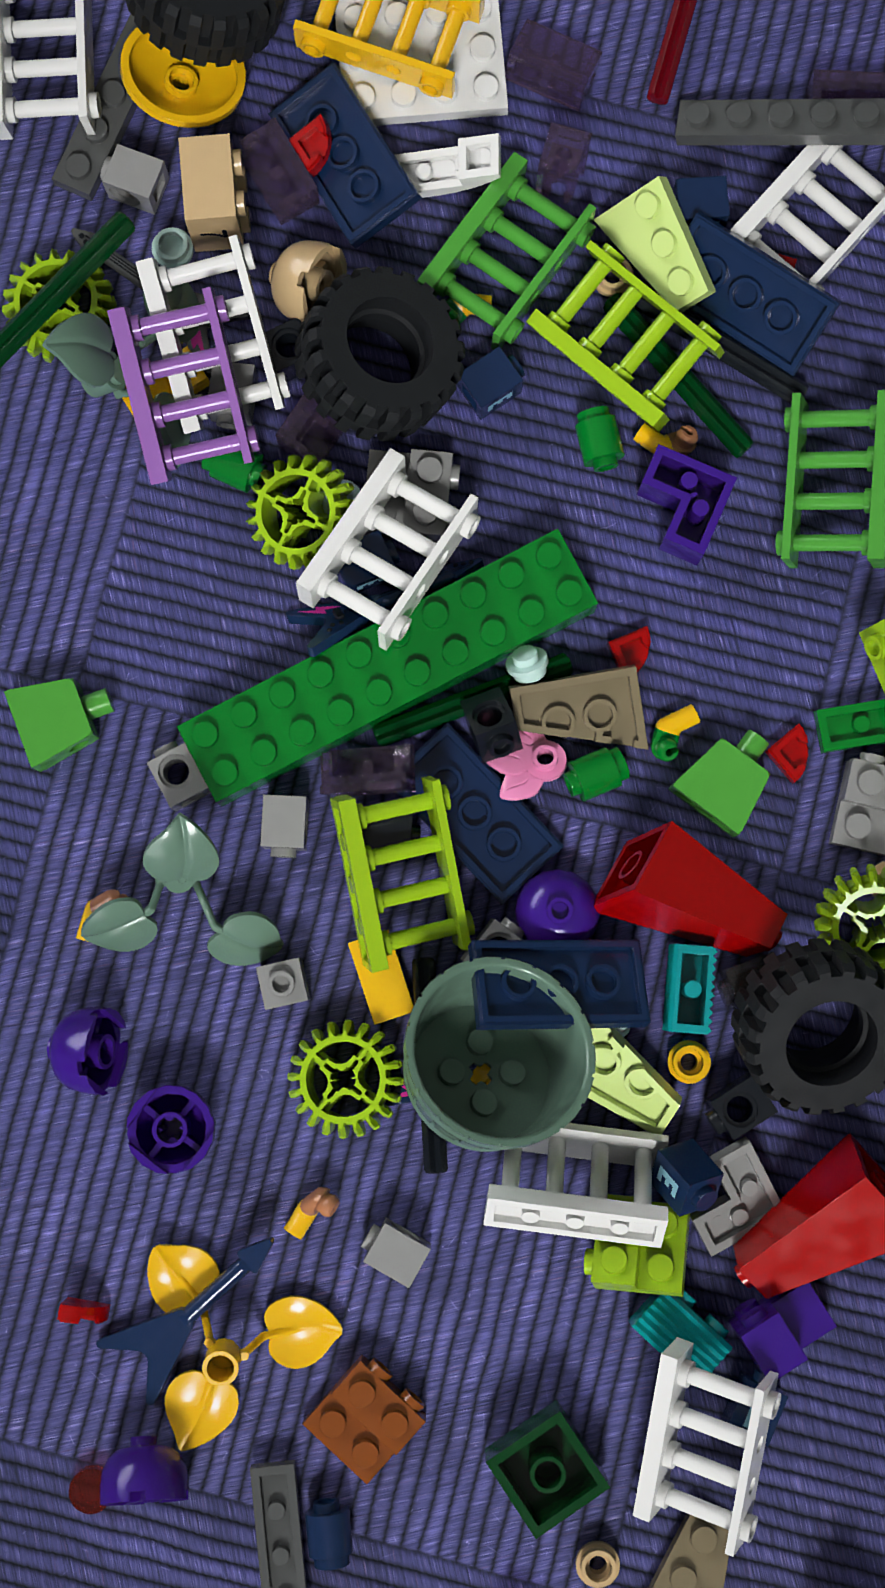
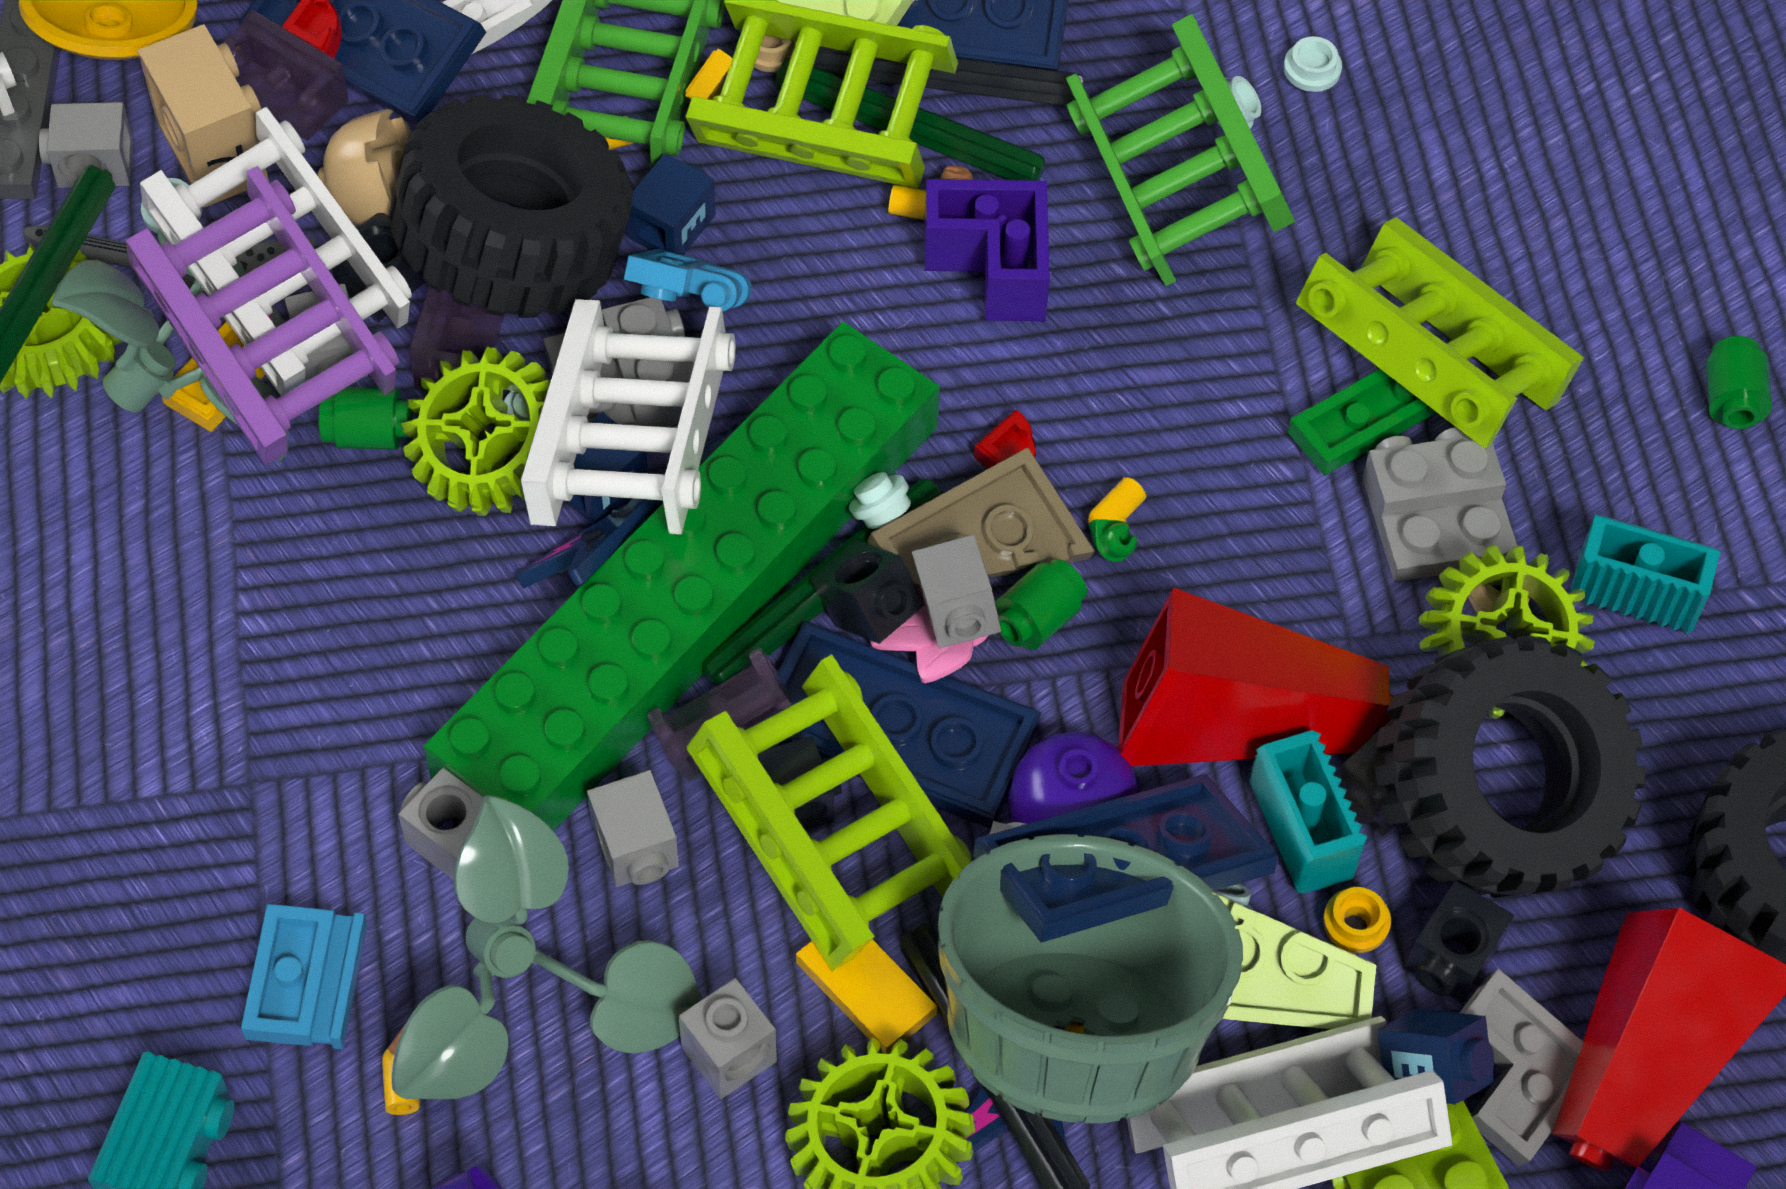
camera: 25 degrees left, 25 degrees down
bright green torso [4,678,115,772] -> none
green brick [575,406,625,472] -> none
bright green torso [668,730,770,838] -> none
red tile [765,723,808,784] -> none
none -> dark azure plate [241,904,367,1050]
none -> dark azure plate [624,249,752,312]
none -> yellow tile [685,48,733,100]
none -> light grey brick [912,535,1001,649]

